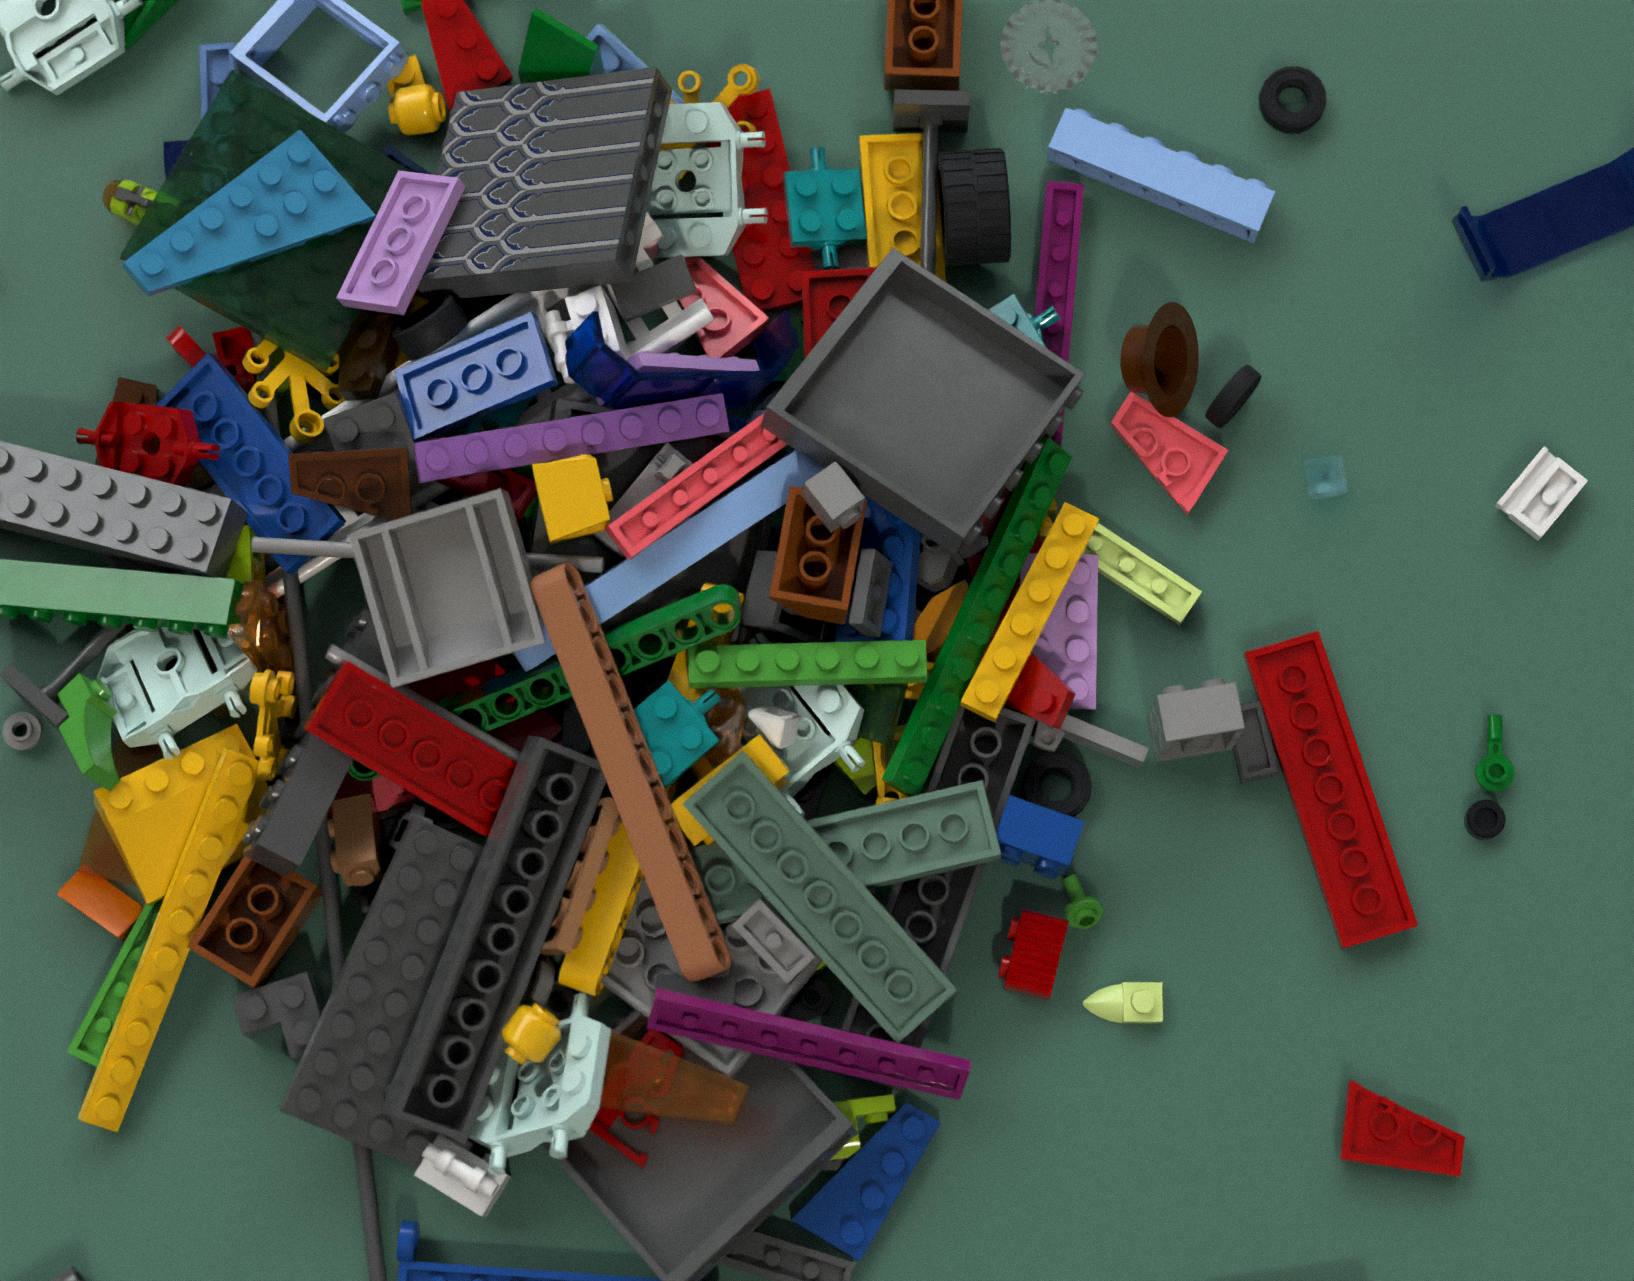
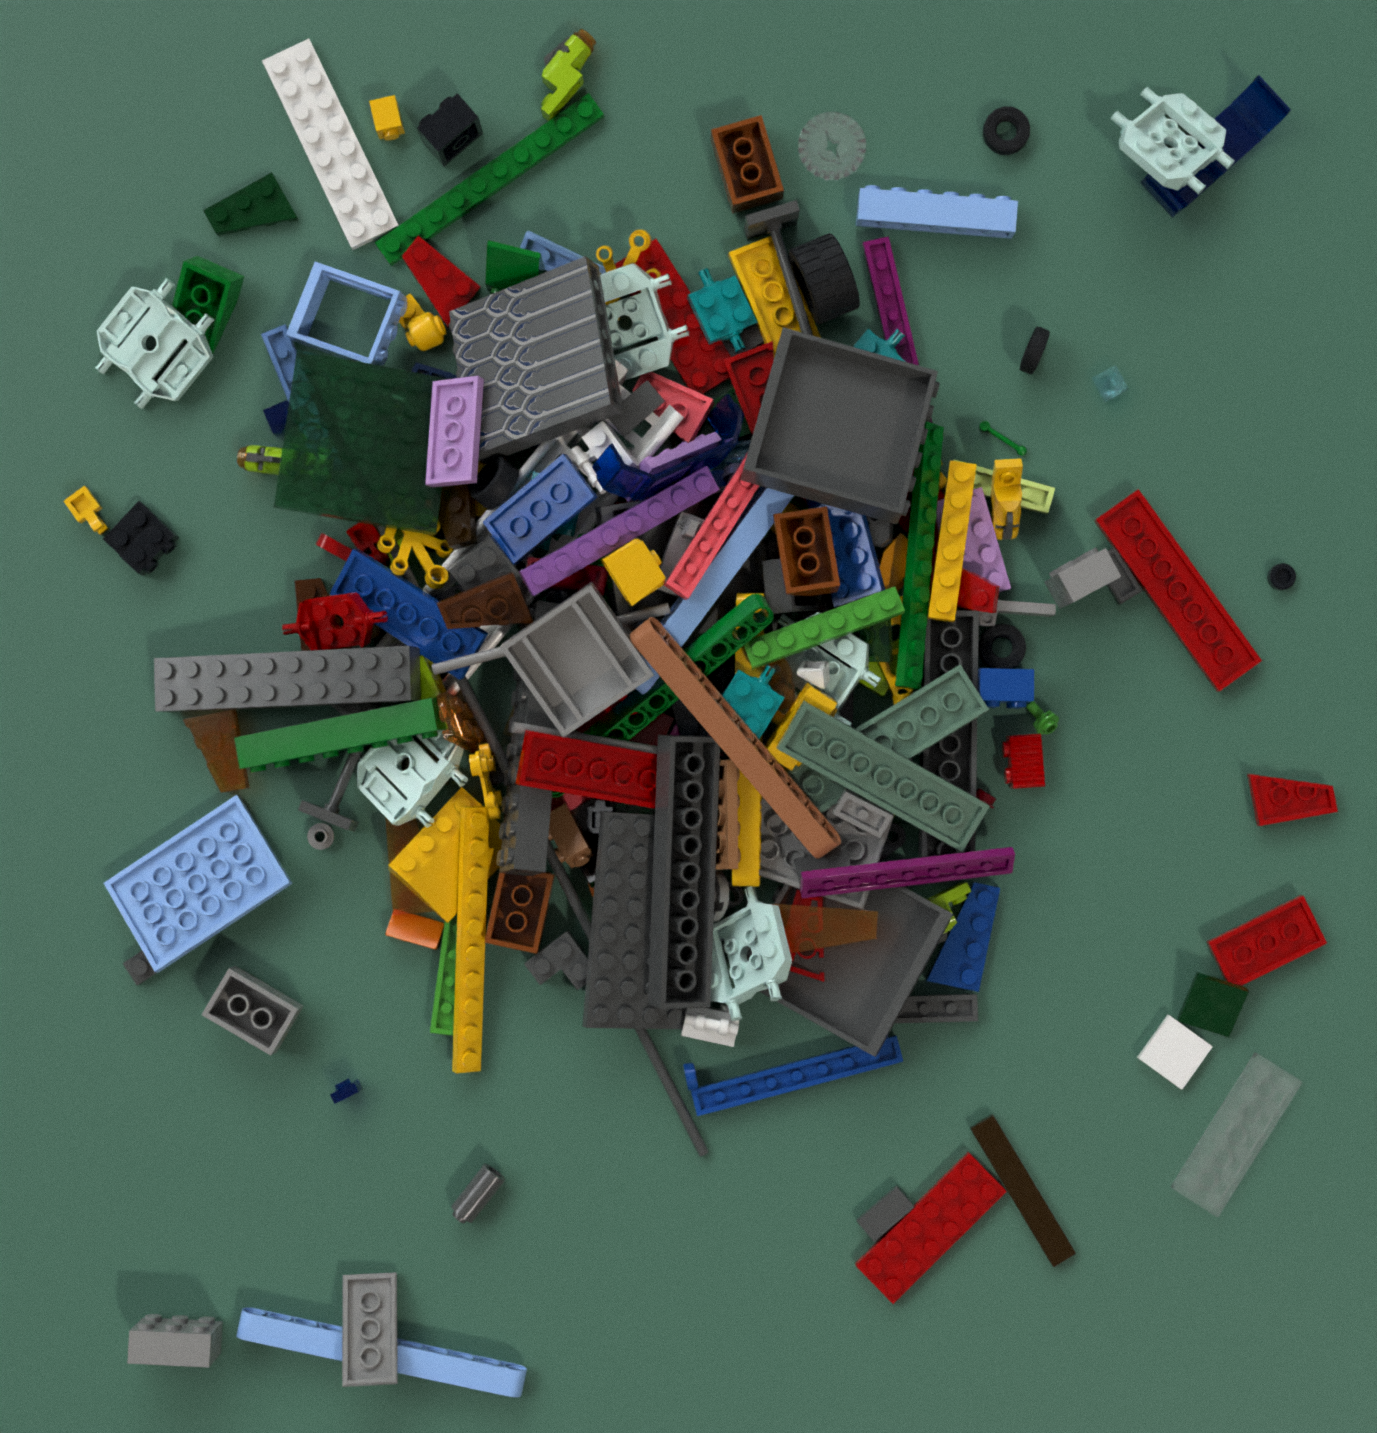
camera: 25 degrees left, 10 degrees up
bright green slope [58,673,121,791] -> none
dark azure wing [122,130,376,297] -> none
yellow head [501,1003,561,1065] -> none
light grey brick [802,461,865,532] -> none
dark grey plate [848,549,893,637] -> none
yellowish green plate [1083,982,1163,1023] -> none
coral wing [1110,392,1229,516] -> none
reddish brown hose [1121,302,1199,417] -> none
green plate [1475,714,1515,793] -> none
white plate [1494,446,1588,541] -> none
none -> dark red plate [976,788,996,809]
none -> green hinge [979,421,1027,456]
none -> yellow plate [990,458,1023,540]
none -> light aqua piece [1110,87,1235,195]

